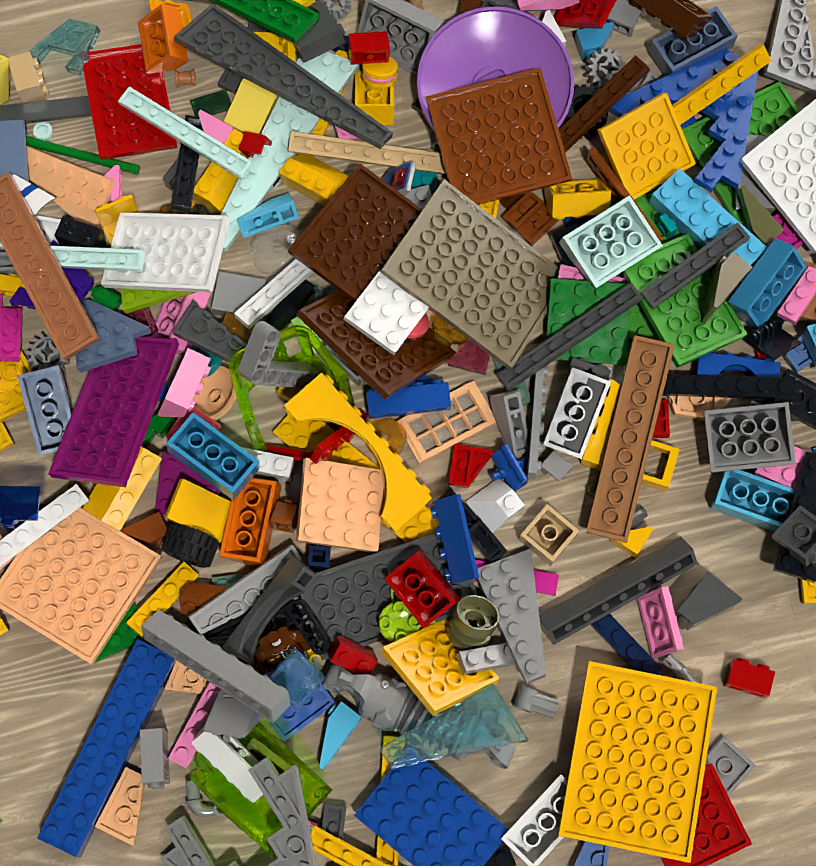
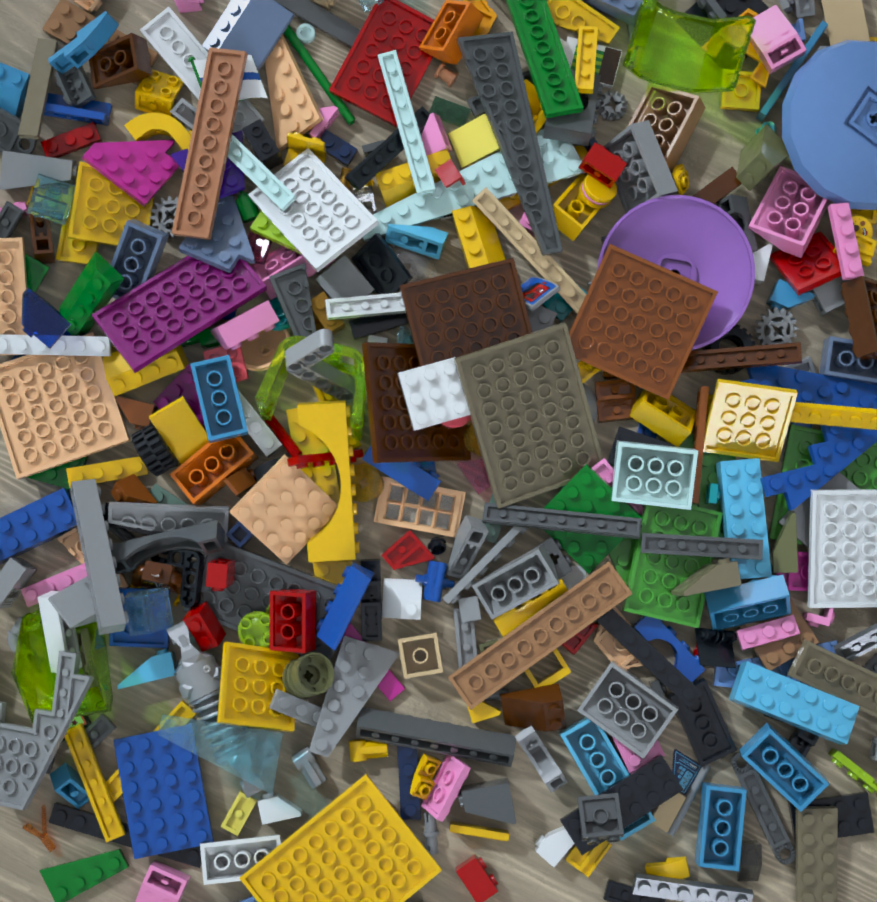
camera: 40 degrees right, 10 degrees up
none -> green slope [59,252,124,336]
none -> red brick [206,558,236,591]
none -> light yellow plate [220,790,258,836]
none -> white slope [257,792,303,825]
none -> dark blue plate [320,130,358,167]
none -> yellow piece [348,739,388,762]
none -> black plate [351,233,413,294]
none -> yellow slope [410,754,442,800]
none -> black plate [428,537,446,555]
none -> yellow tile [449,821,510,841]
none -> light grey plate [453,608,477,668]
none -> reddish brown slope [500,683,566,732]
none -> light grey arch [515,726,568,793]
none -> white slope [535,826,574,867]
none -> yellow slope [672,164,689,195]

